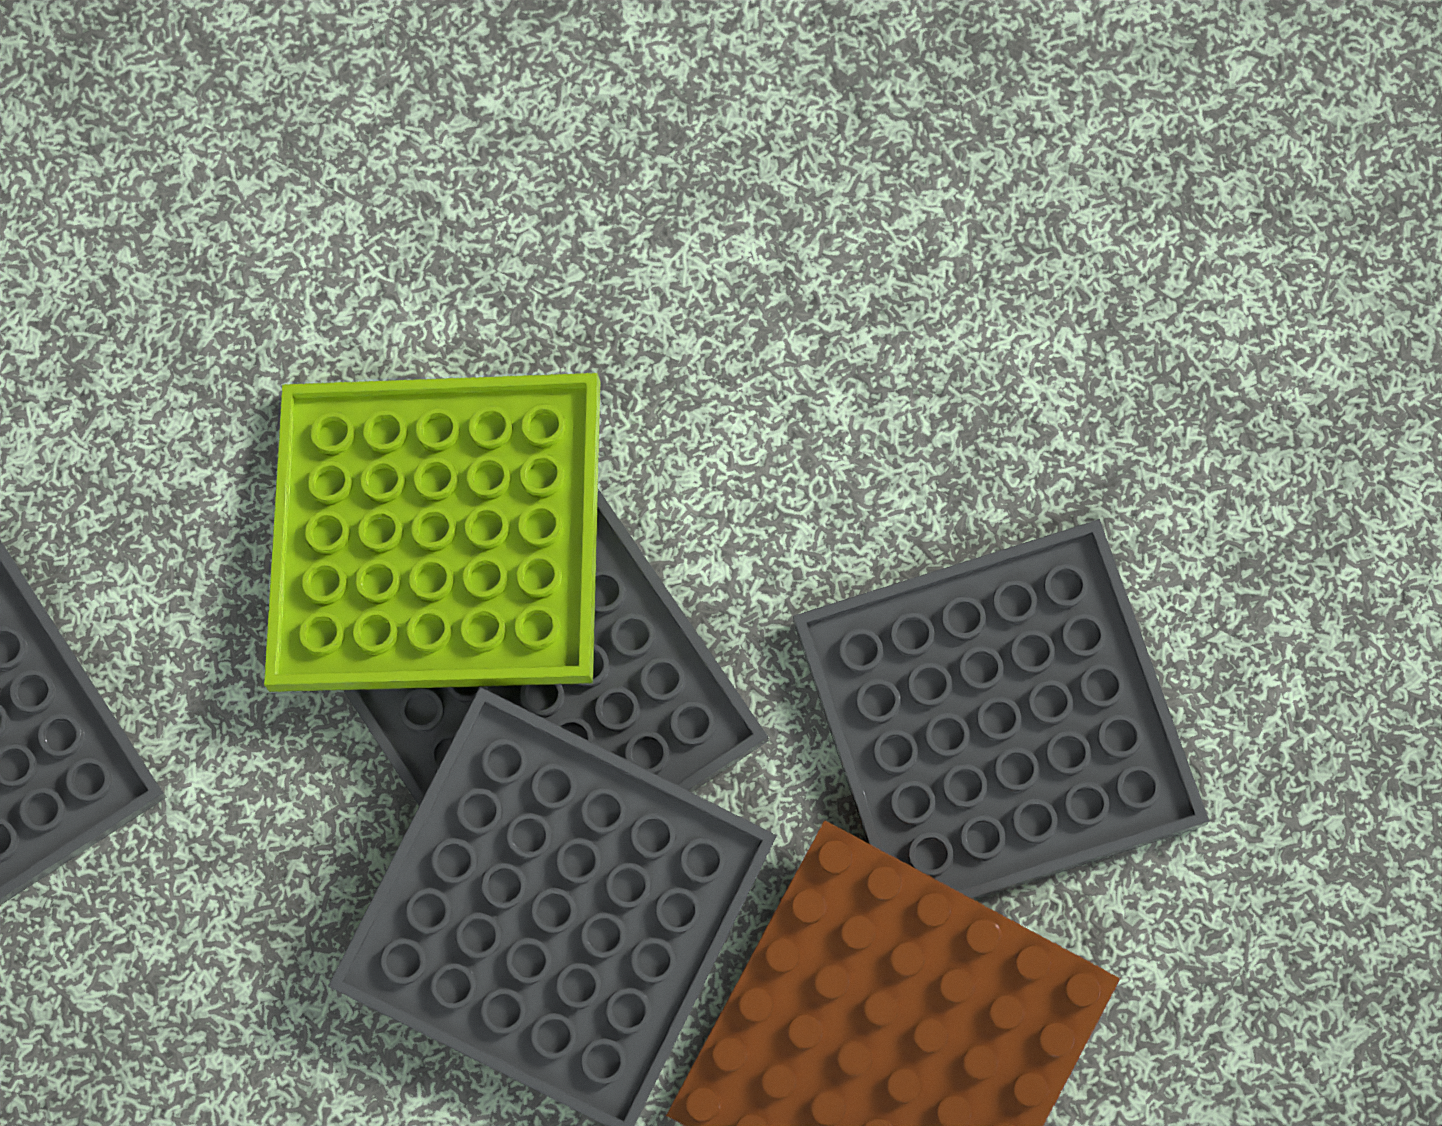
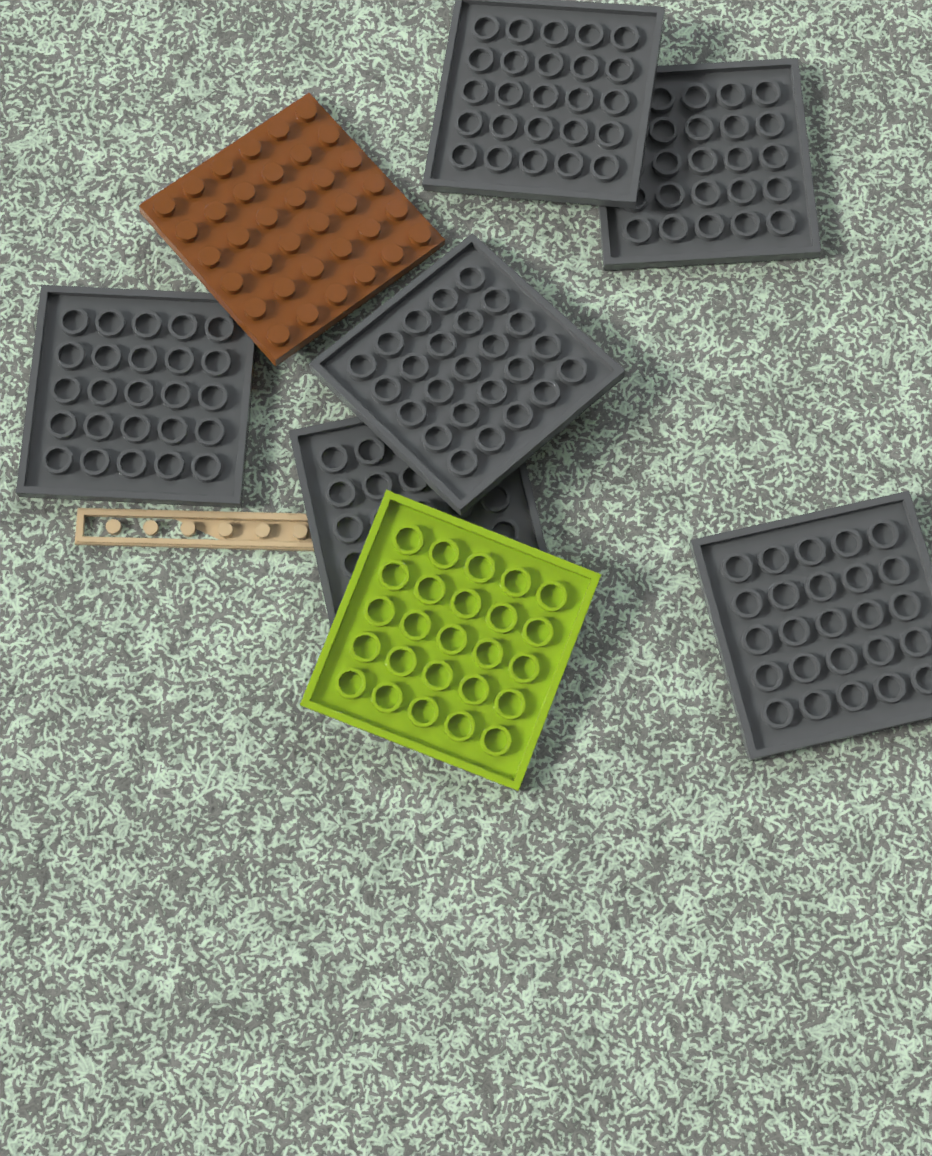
camera: 160 degrees left, 0 degrees up
none -> tan tile [75,508,314,551]

